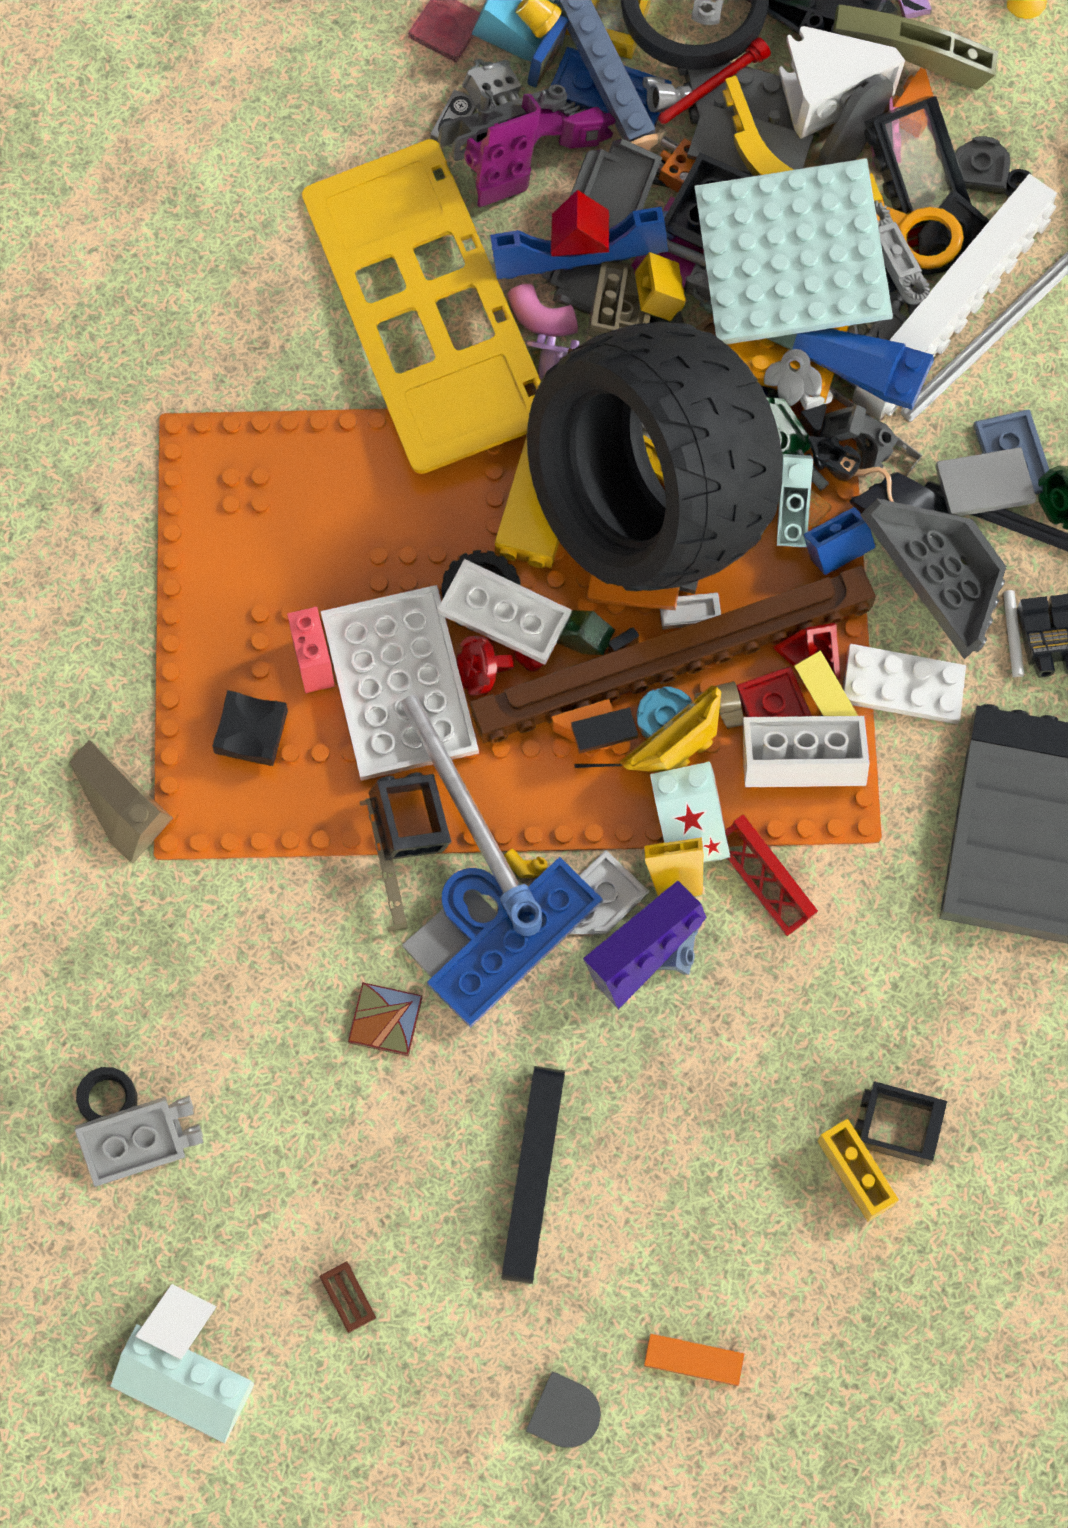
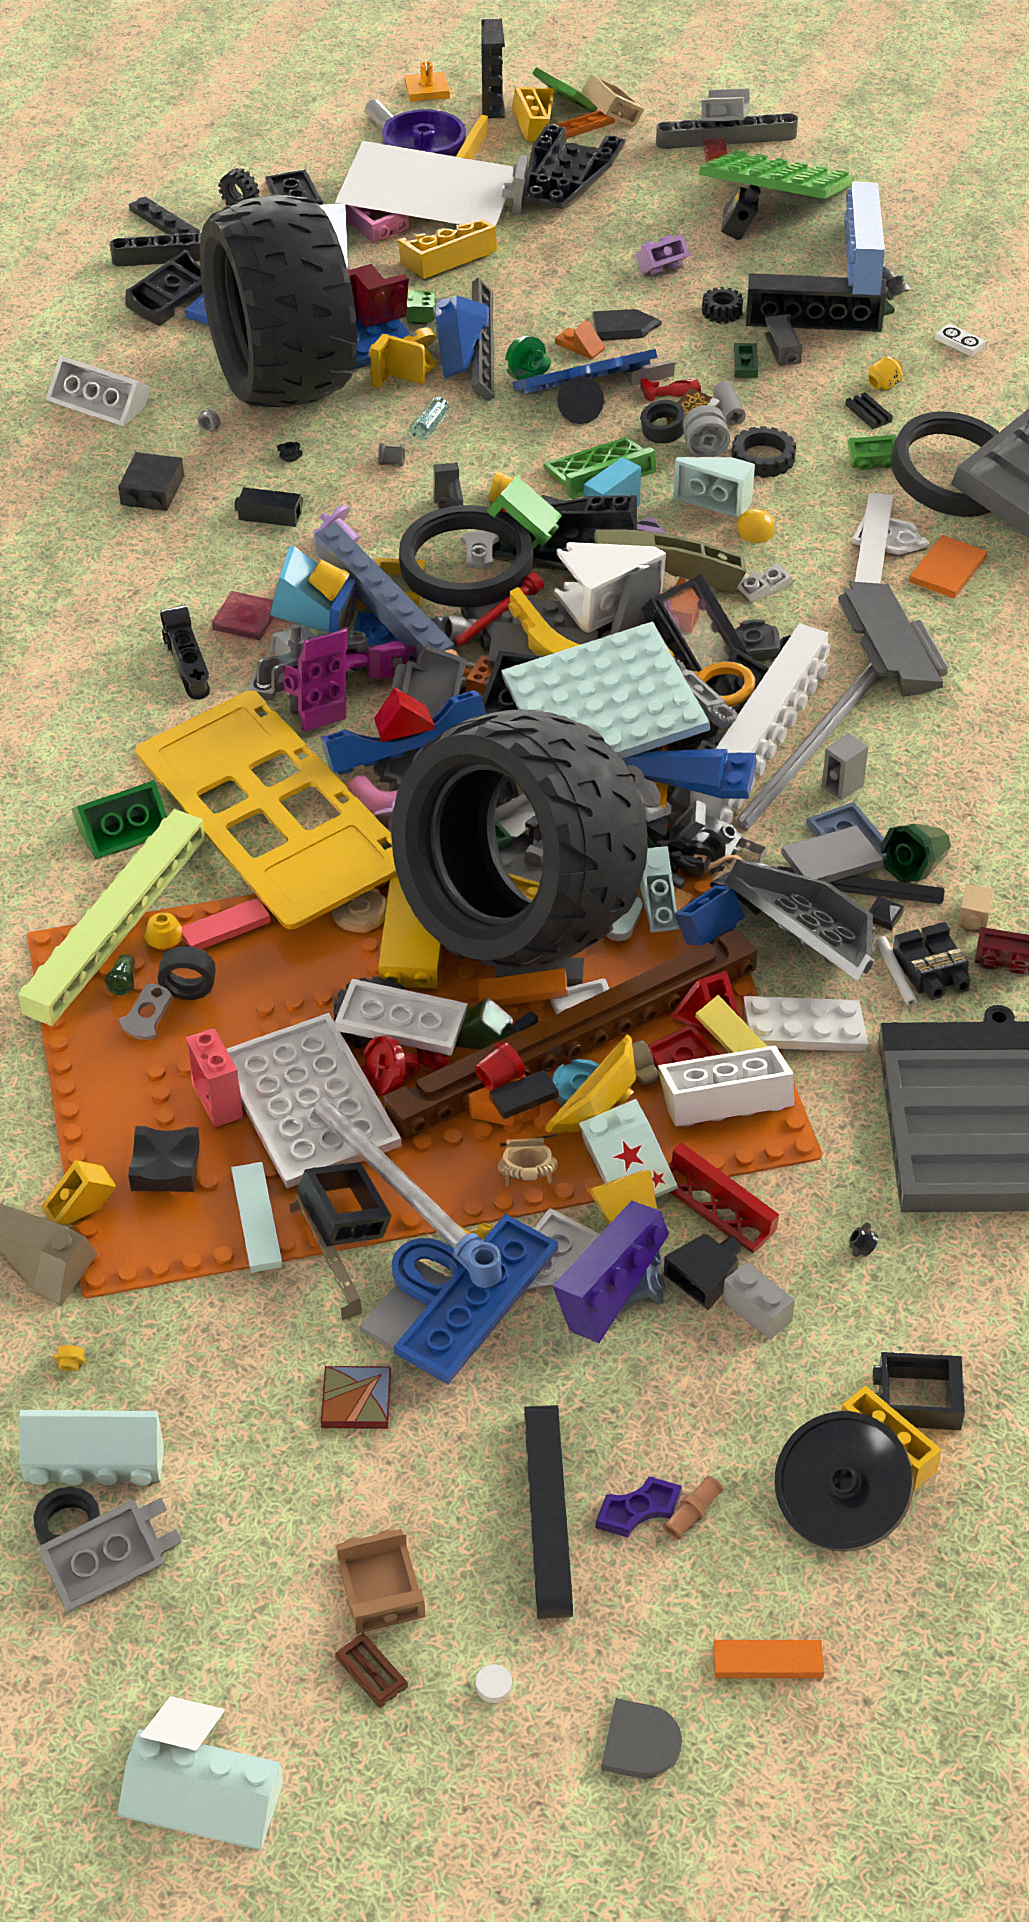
camera: 10 degrees left, 25 degrees down
none -> yellowish green brick [18,809,205,1026]
none -> light aqua slope [19,1410,164,1486]
none -> yellow slope [40,1160,116,1226]
none -> yellow plate [53,1345,86,1371]
none -> green slope [71,780,168,859]
none -> clear green cone [105,954,135,995]
none -> light grey piece [118,984,173,1040]
none -> yellow cone [144,912,183,950]
none -> black tyre [158,946,216,1000]
none -> black piece [160,605,210,700]
none -> coral tile [182,898,271,950]
none -> light aqua tile [231,1162,283,1273]
none -> tan tile [332,888,387,932]
none -> medium nougat panel [336,1529,426,1634]
none -> red piece [475,1041,526,1091]
none -> white tile [476,1664,512,1703]
none -> tan piece [497,1138,558,1186]
none -> dark purple tile [595,1476,682,1538]
none -> black torso [663,1234,742,1310]
none -> nougat pin [663,1476,723,1540]
none -> light grey brick [723,1262,795,1340]
none -> white slope [736,563,793,602]
none -> black dish [774,1411,914,1552]
none -> light grey brick [821,733,868,800]
none -> black plate [849,1222,878,1257]
none -> black tile [869,896,905,931]

